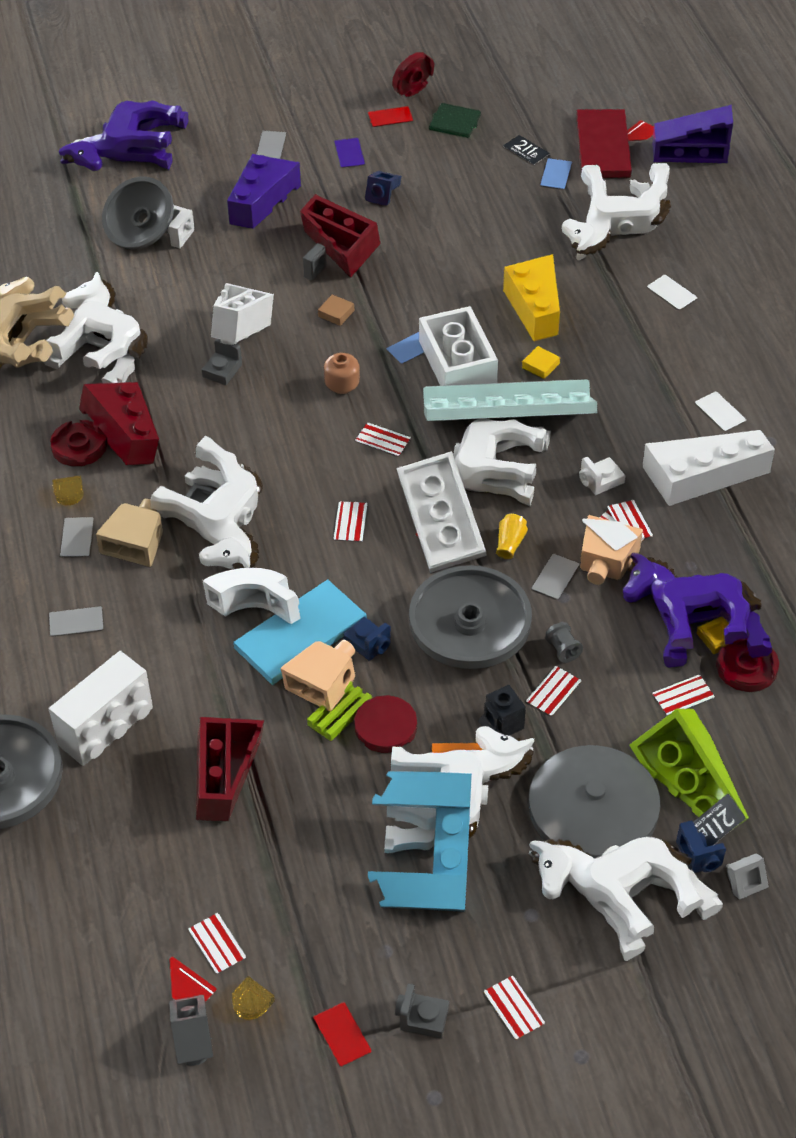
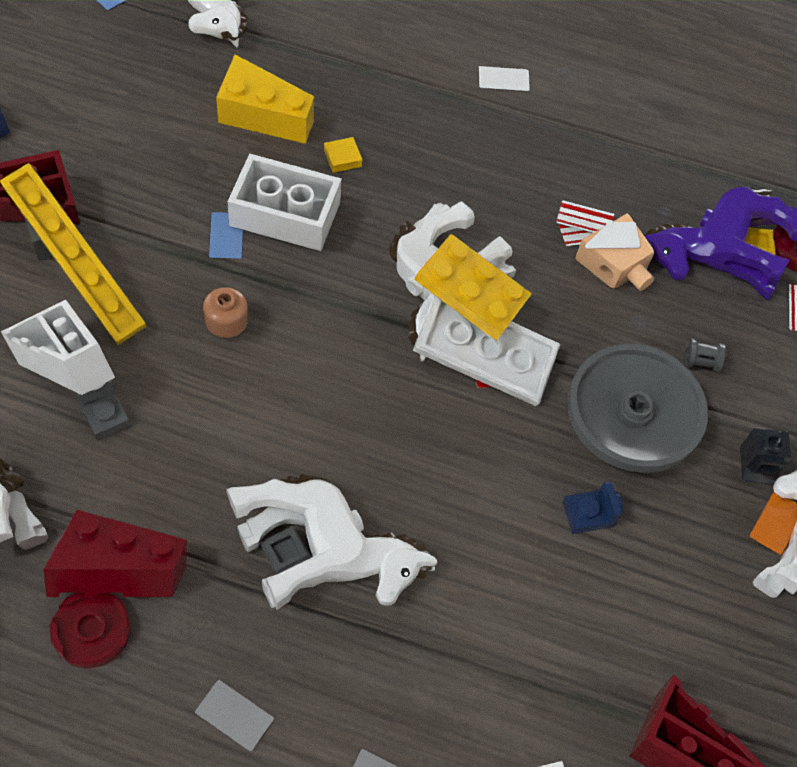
camera: 65 degrees left, 10 degrees up
clear yellow tile [52,475,84,505] -> none
tan torso [96,499,163,567] -> none
white arch [203,568,300,624] -> none
medium azure tile [234,579,367,685] -> none
light nougat torso [280,640,355,712] -> none
lime tile [307,681,372,741] -> none
medium nougat tile [318,295,355,326] -> none
sticker [334,501,367,541] -> none
dark red tile [354,695,417,753] -> none
sticker [355,423,411,456] -> none
light aqua bracket [423,379,597,421] -> none
yellow cone [496,514,528,559] -> none
sticker [526,666,581,716] -> none
light grey sticker [532,554,579,599] -> none
white bracket [579,457,625,495] -> none
white wedge [643,430,775,506] -> none
white sticker [647,275,697,310] -> none
none -> yellow plate [0,163,147,345]
none -> yellow plate [414,234,532,341]

